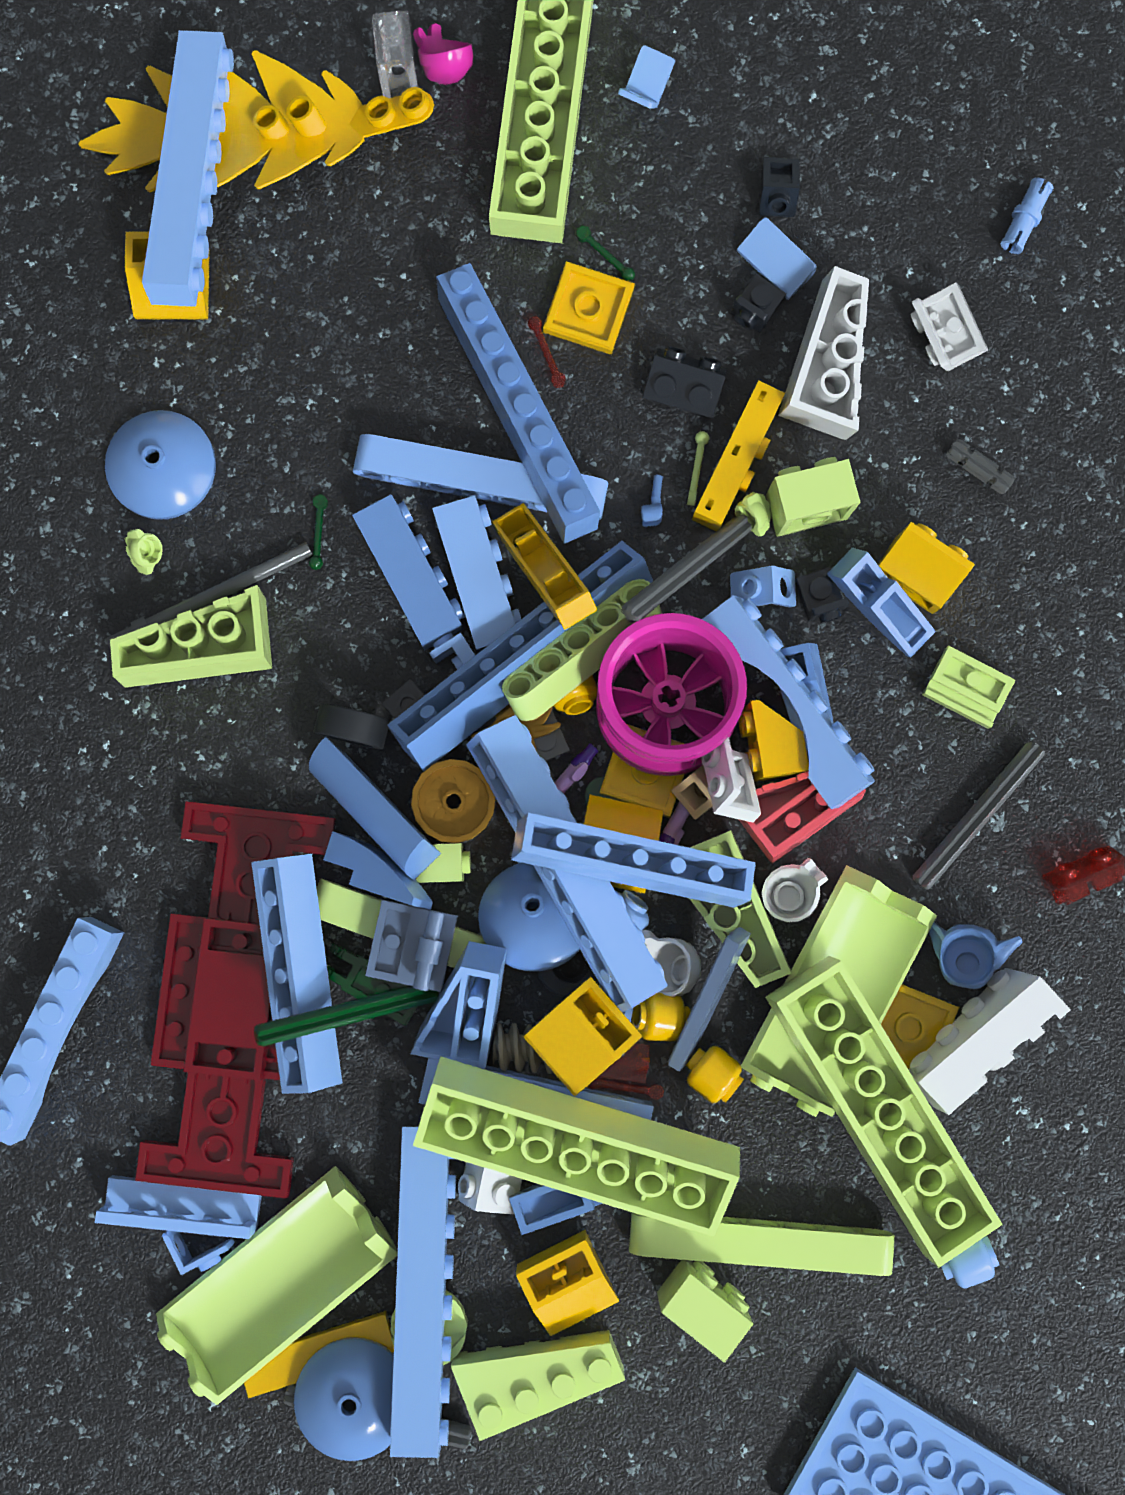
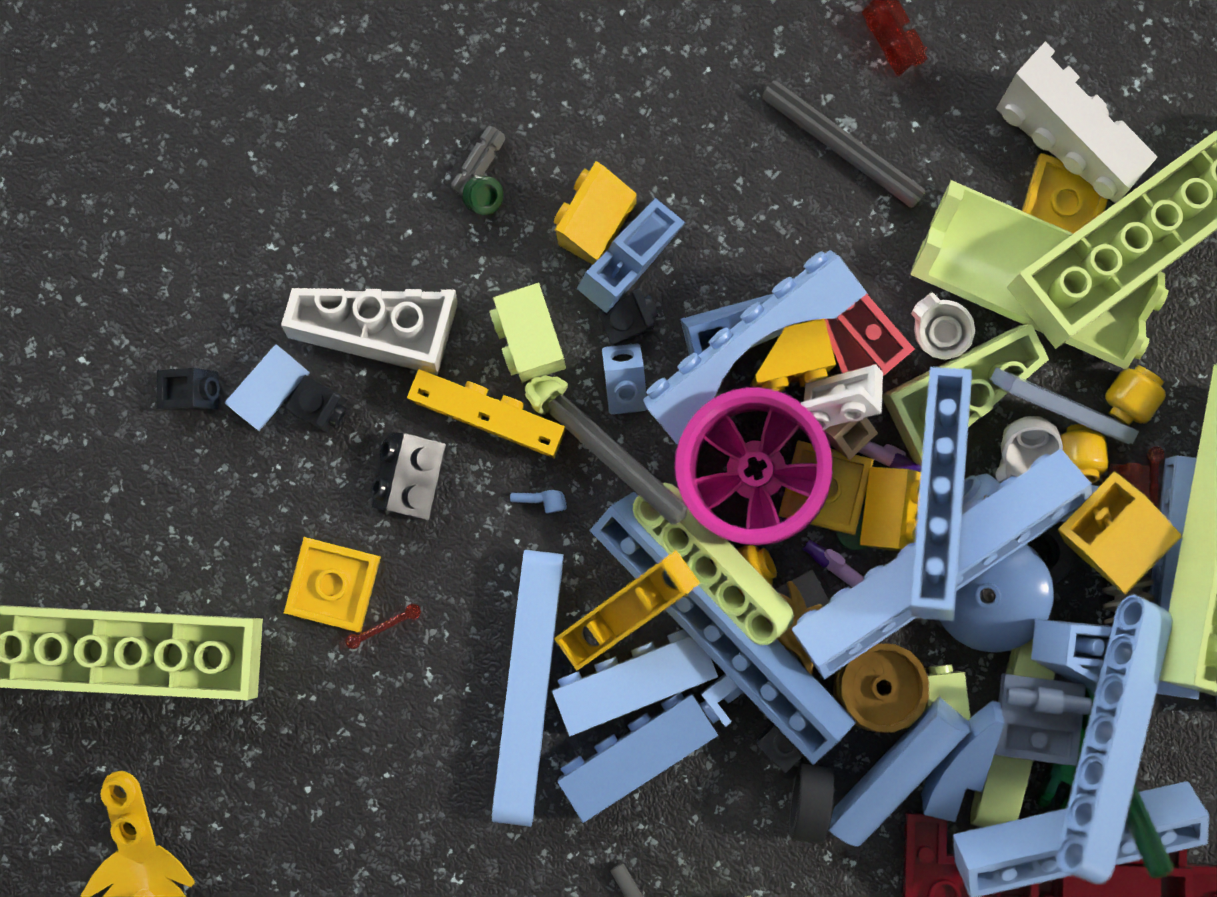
camera: 90 degrees left, 0 degrees up
dark green hinge [309,494,328,570] -> none
clear torso [372,11,418,98] -> none
dark pink piece [413,23,473,85] -> none
medium blue brick [436,263,600,544] -> none
dark green hinge [576,226,635,282] -> none
light blue bracket [618,46,675,108] -> none
yellowish green hinge [687,431,709,506] -> none
white bracket [911,283,988,371] -> none
yellowish green plate [922,646,1016,729] -> none
medium blue piece [929,922,1022,989] -> none
light blue pin [1000,178,1053,254] -> none
none -> dark green tile [463,175,503,215]
none -> light blue beam [1056,595,1172,884]

